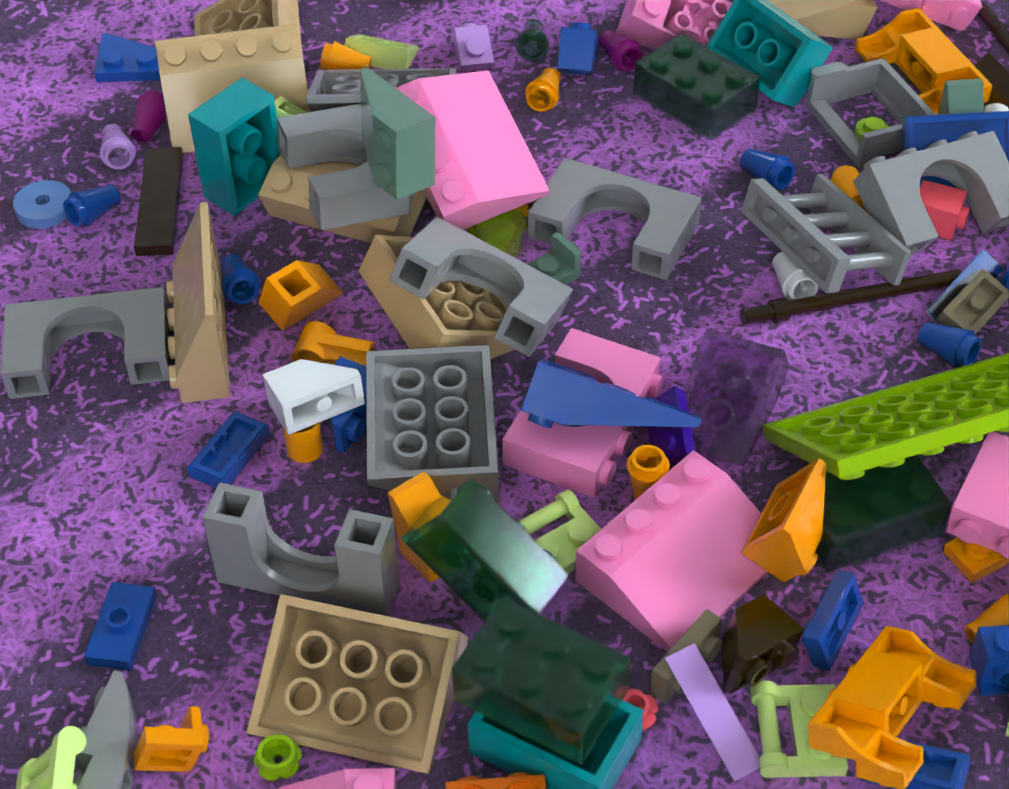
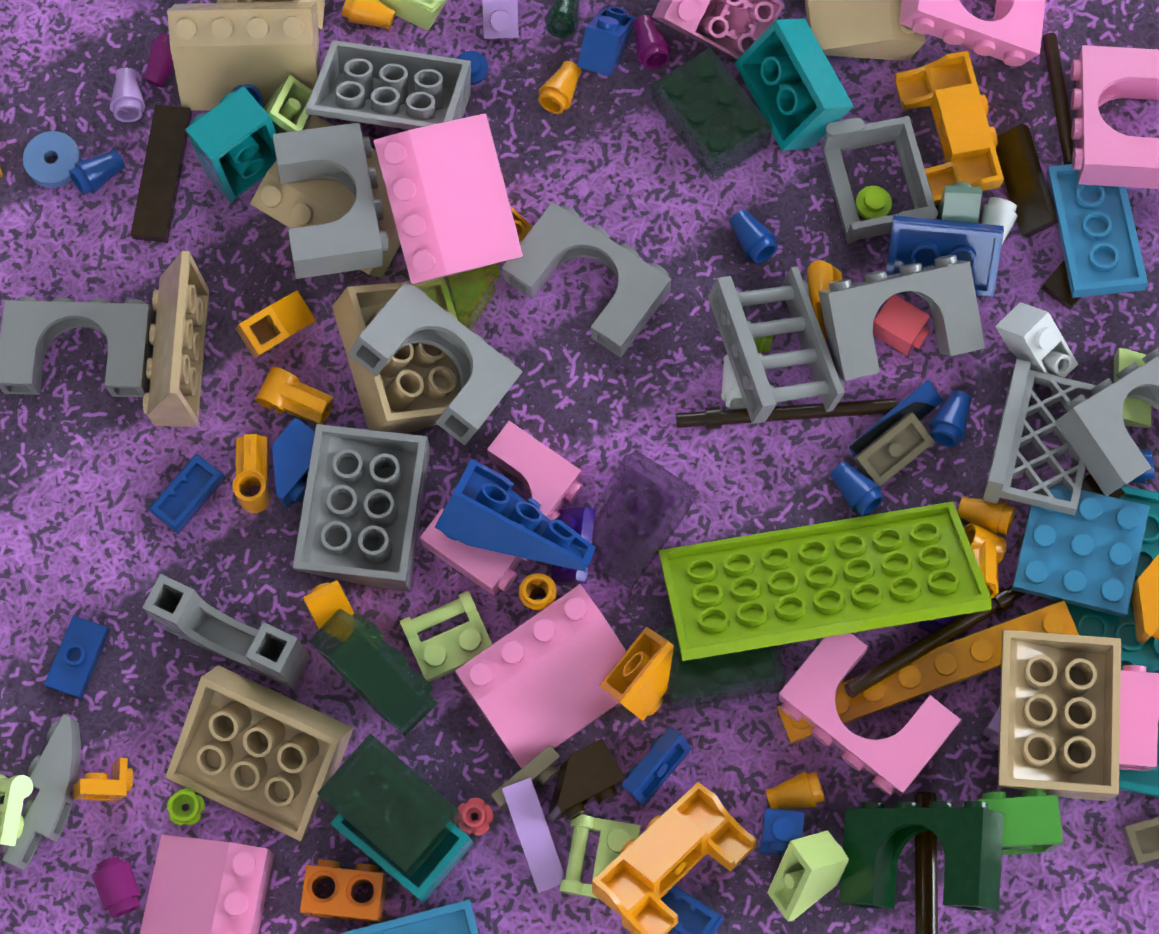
camera: 15 degrees right, 25 degrees up
blue cone [221,254,260,304] -> none
white slope [263,359,365,435] -> none
sand green slope [360,67,436,200] -> none
sand green bracket [527,232,582,285] -> none

